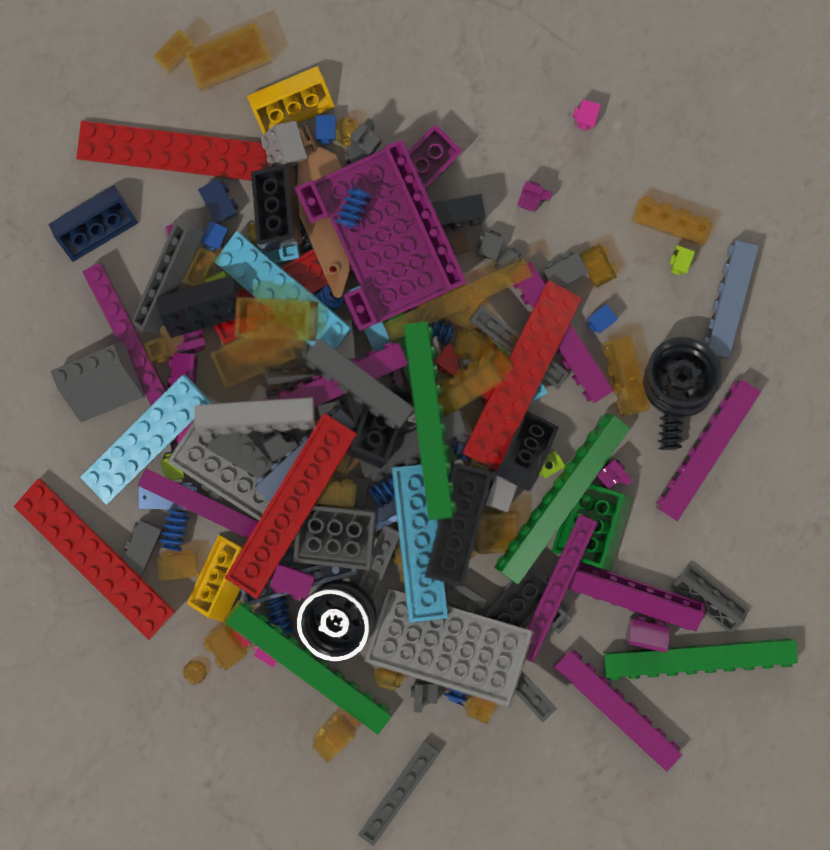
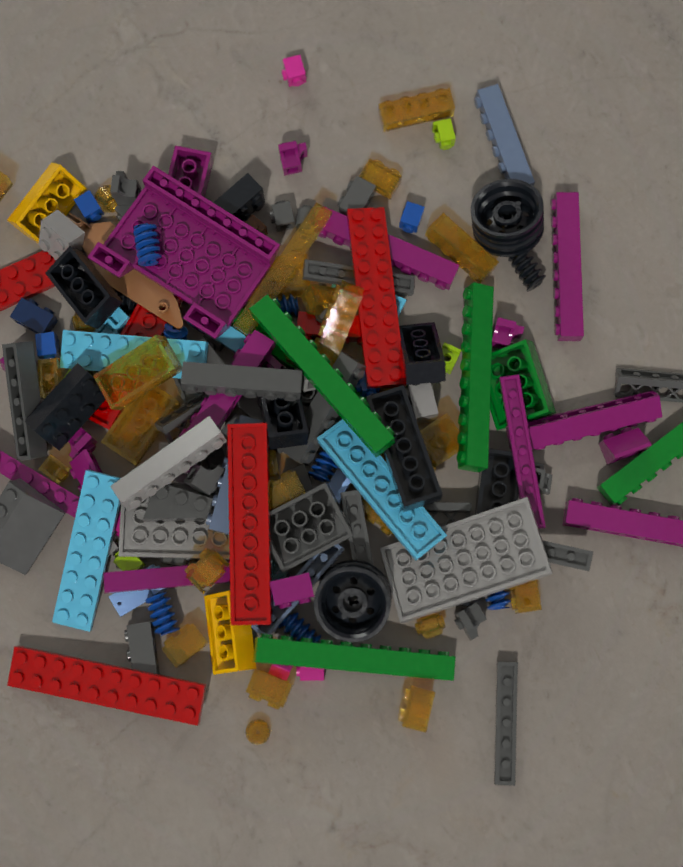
camera: 30 degrees left, 10 degrees down
none -> clear yellow brick [185,548,230,594]

